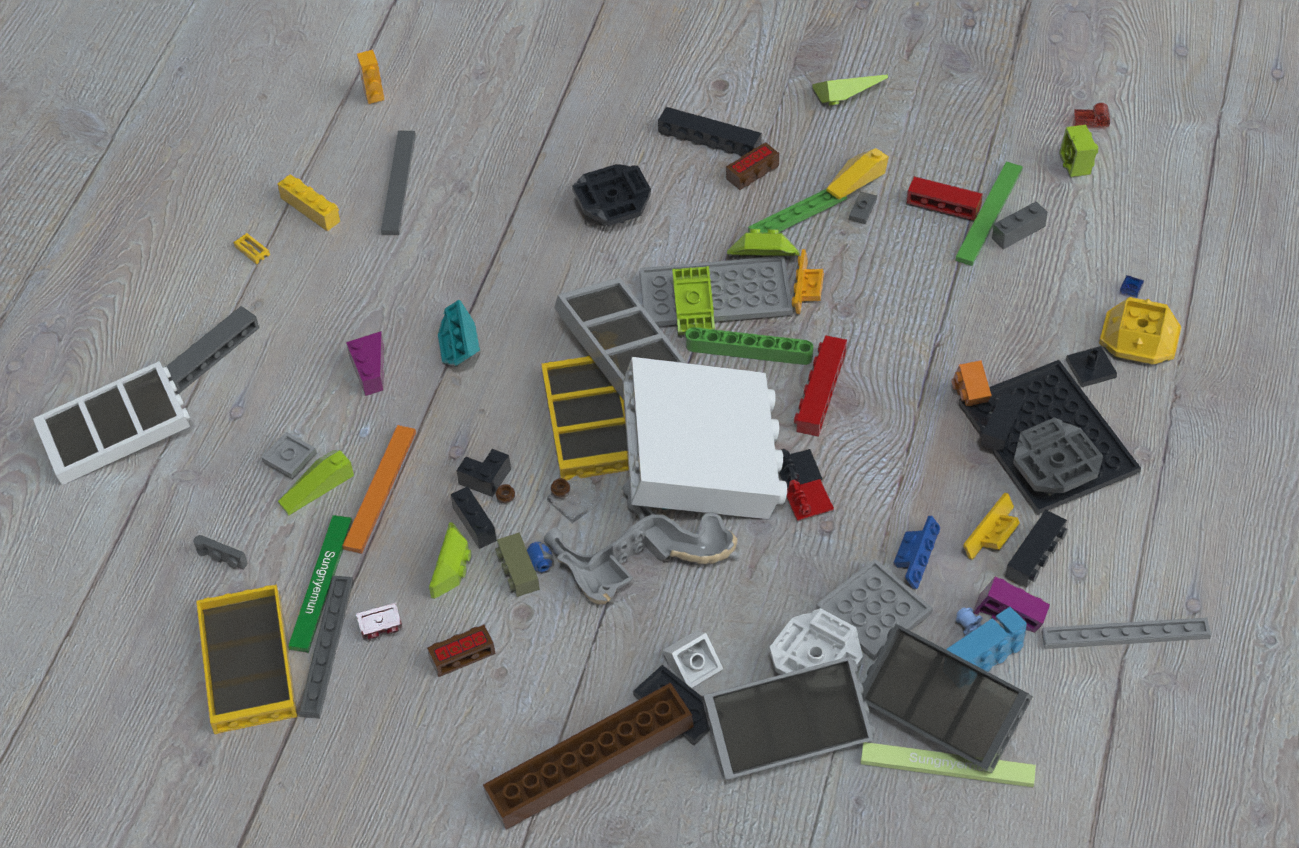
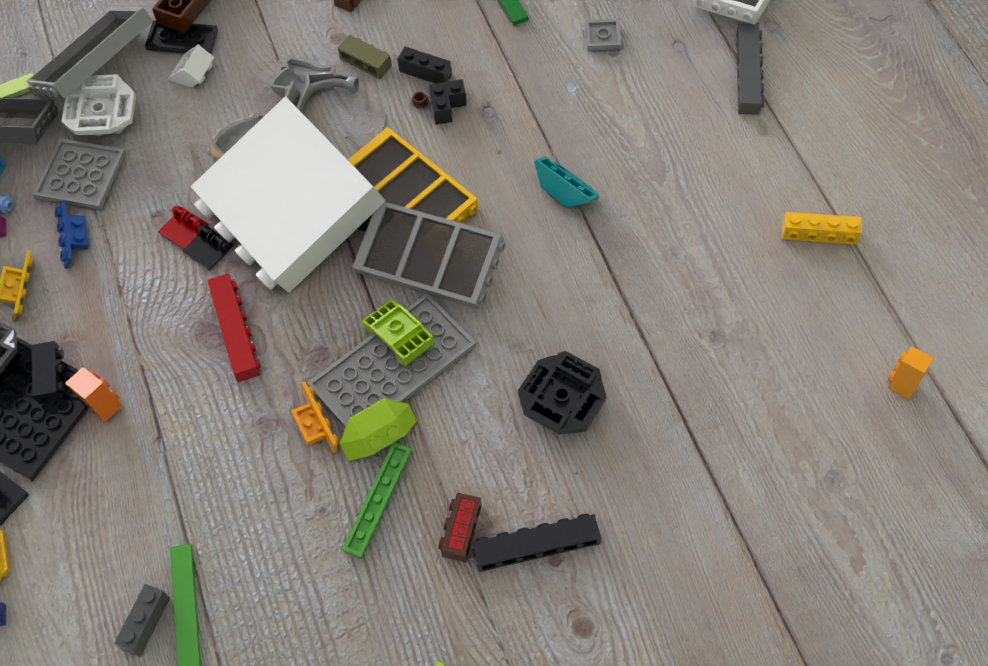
camera: 145 degrees right, 10 degrees up
yellow tile [233,233,270,264] -> none
lime wedge [278,450,354,515] -> none
orange tile [343,425,416,554] -> none
magenta wedge [346,331,384,396] -> none
dark grey tile [381,130,416,235] -> none
lime wedge [429,522,471,599] -> none
blue head [527,542,554,572] -> none
reddish brown plate [551,478,570,497] -> none
bright green beam [685,327,813,365] -> none
yellow wedge [826,148,889,200] -> none
dark grey plate [849,191,877,224] -> none
red brick [907,176,983,220] -> none

